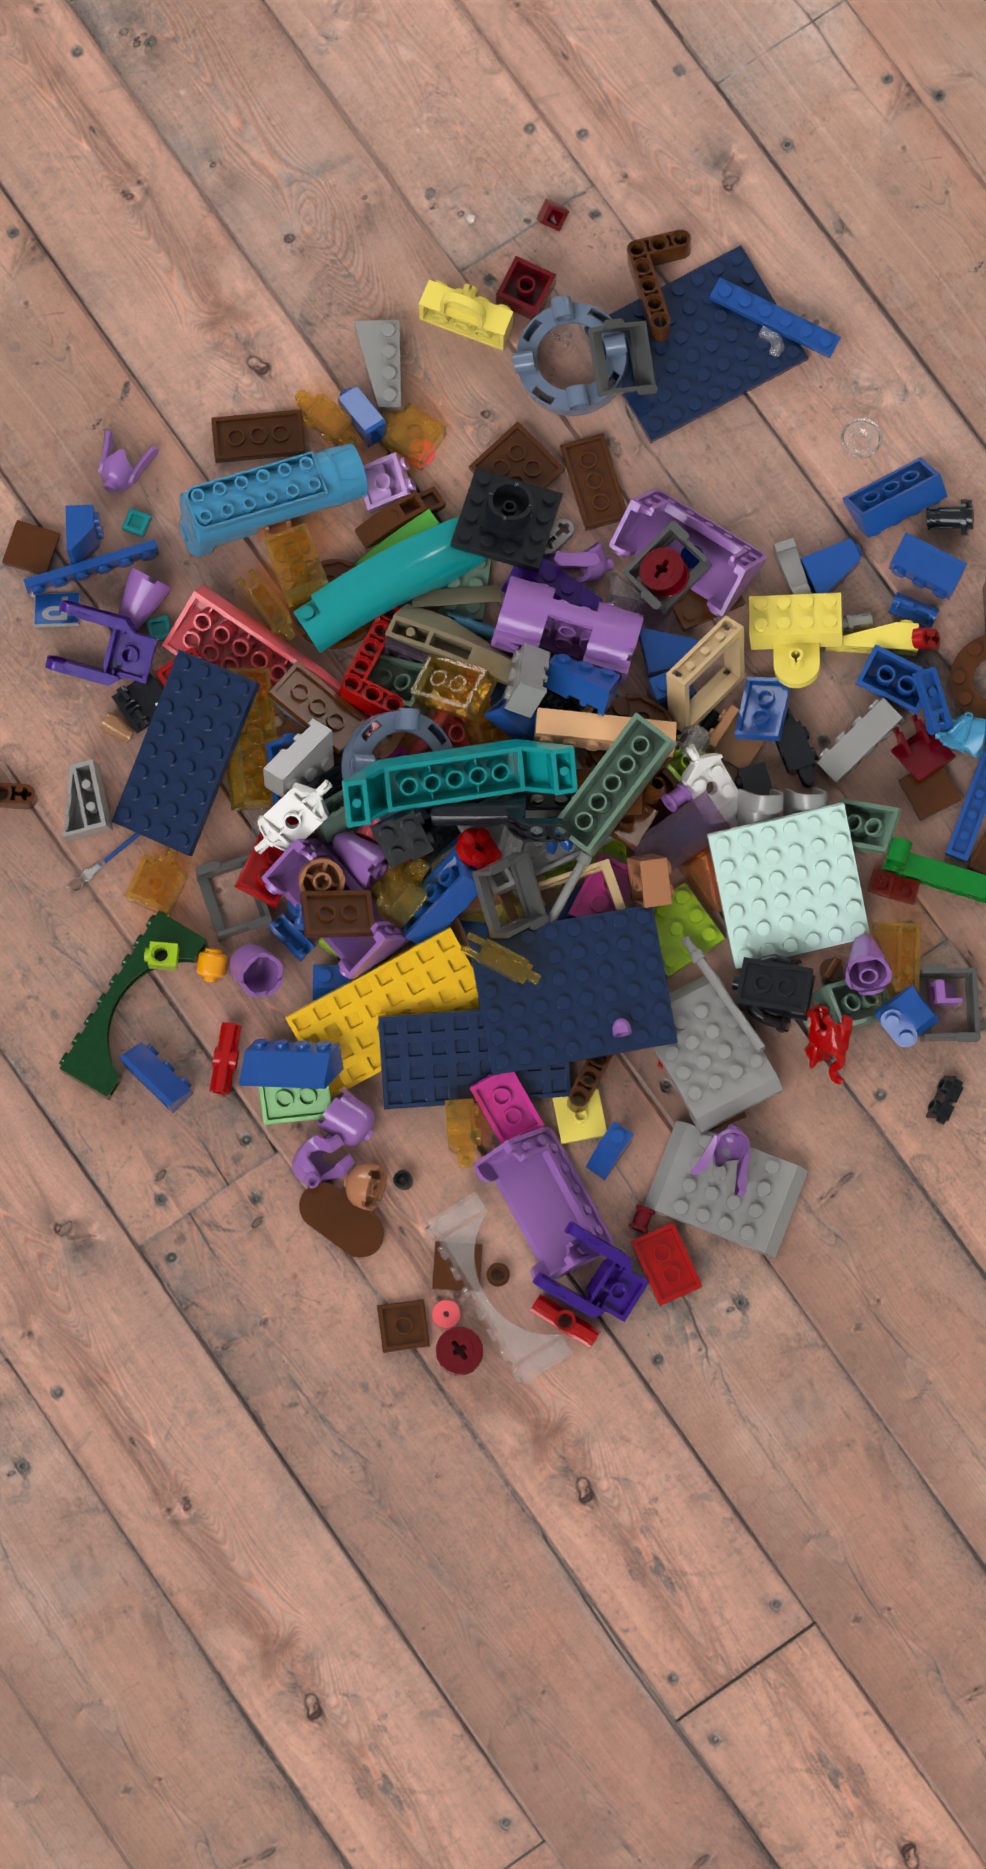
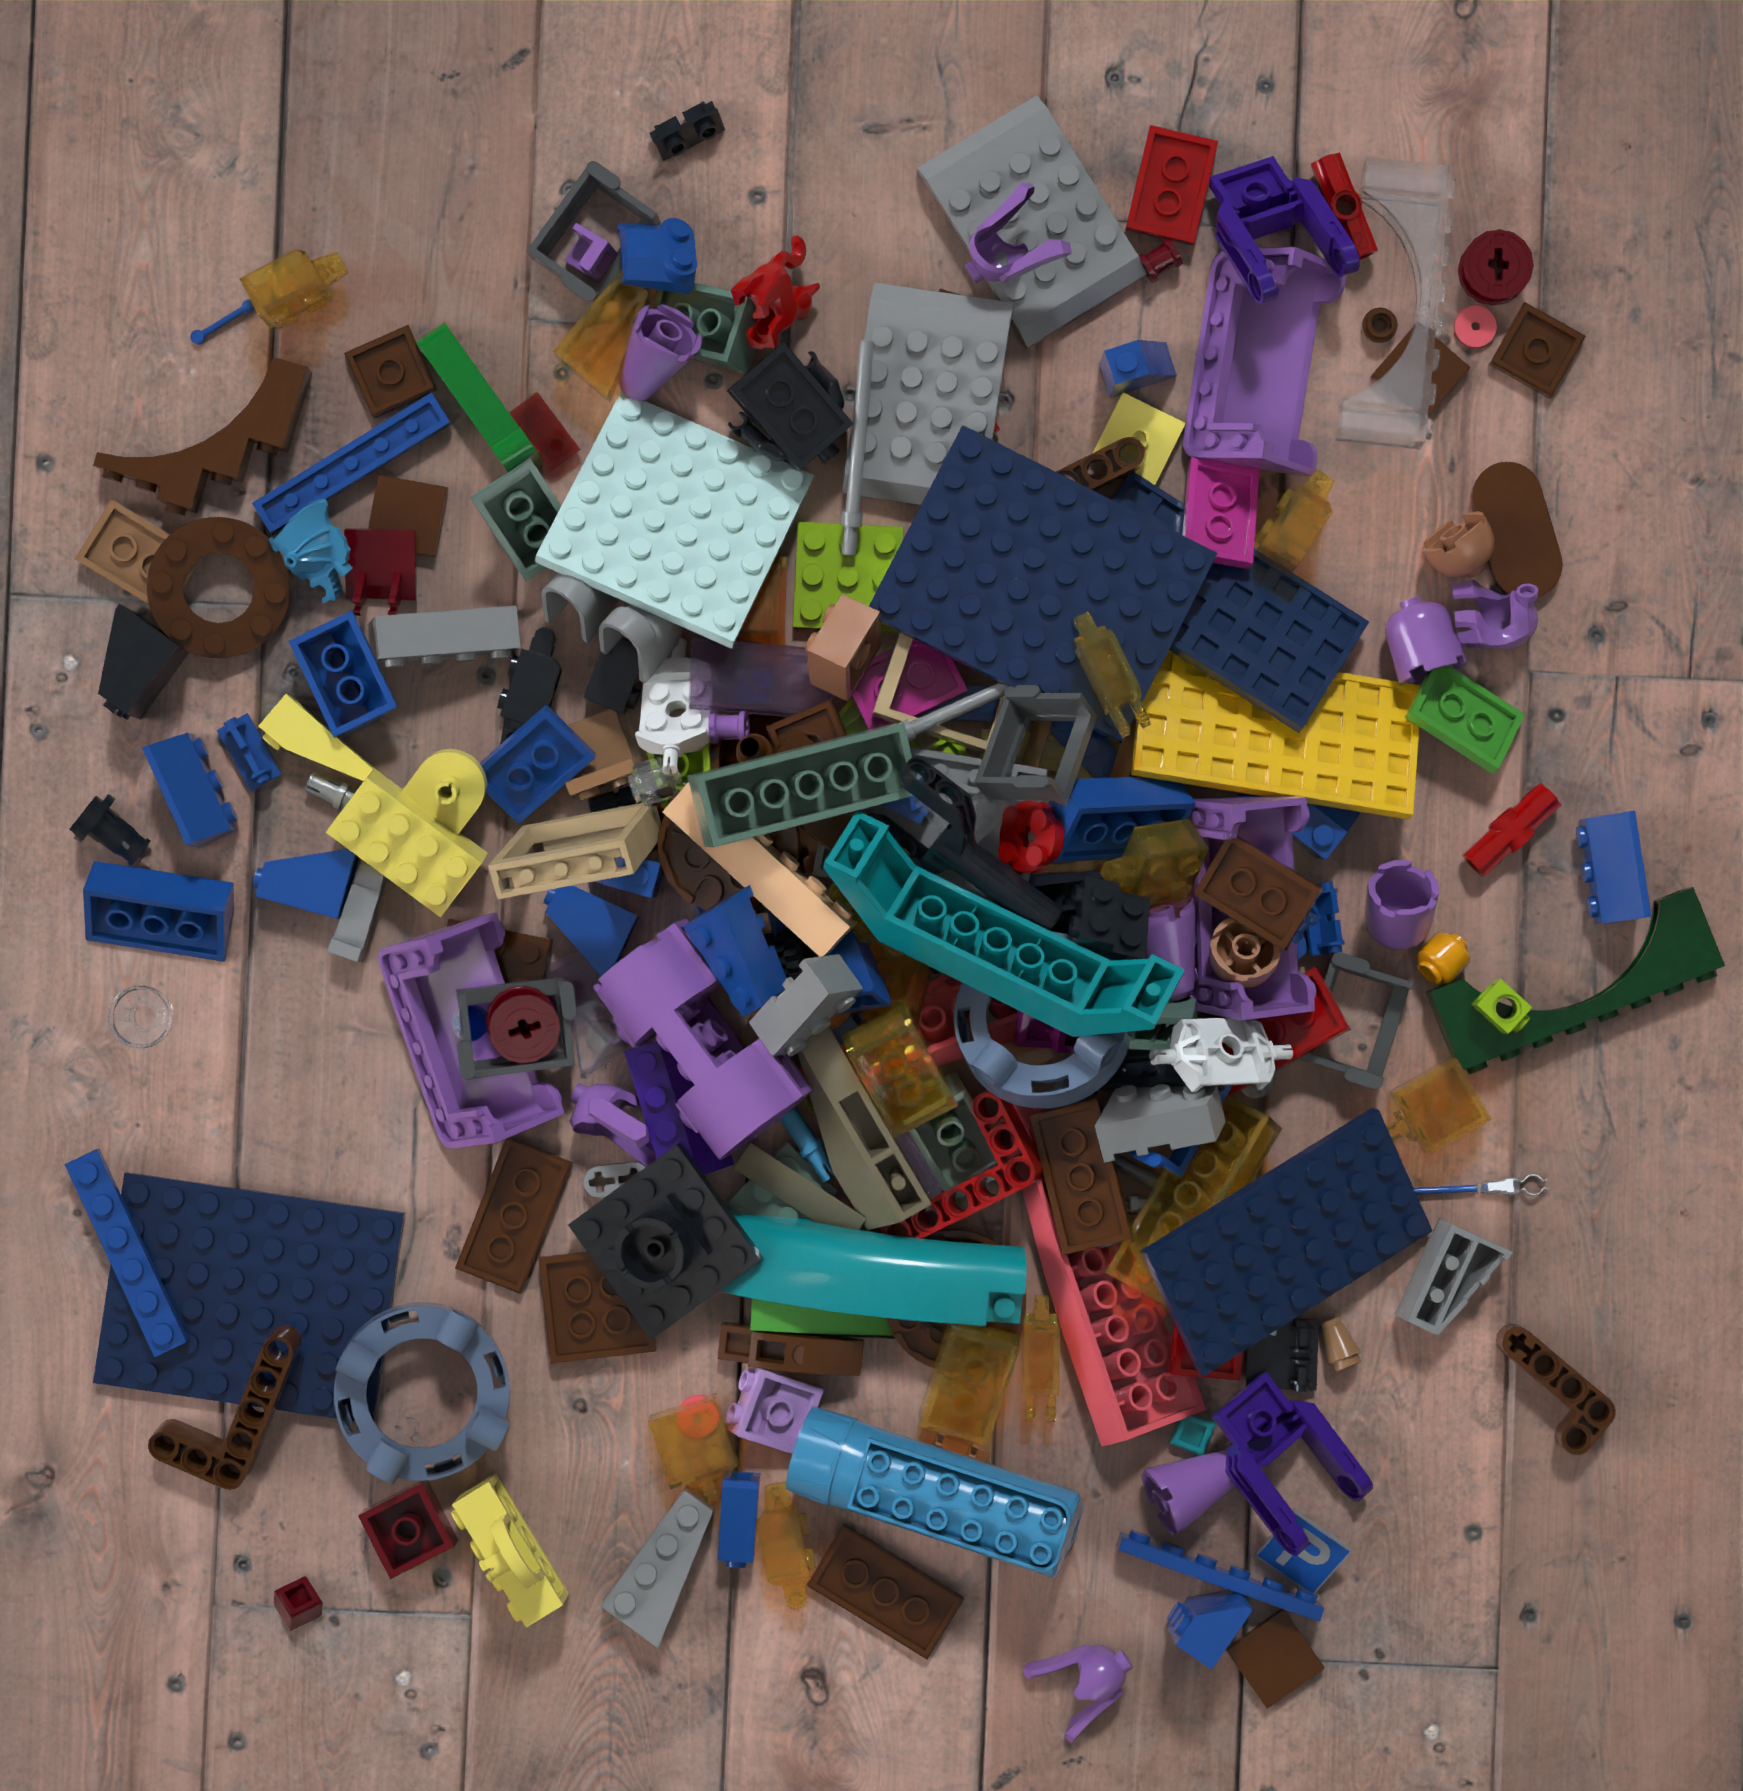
camera: 140 degrees left, 10 degrees up
teal tile [122,508,152,538] -> none
blue slope [239,1039,344,1089] -> none
black hinge [393,1170,413,1190] -> none
dark grey piece [588,318,658,397] -> none
medium lavender hinge [612,1018,632,1037] -> none
clear arm [758,326,785,357] -> none
reddish brown plate [820,956,843,982] -> none
red beam [912,627,940,650] -> none
blue plate [912,666,953,735] -> none

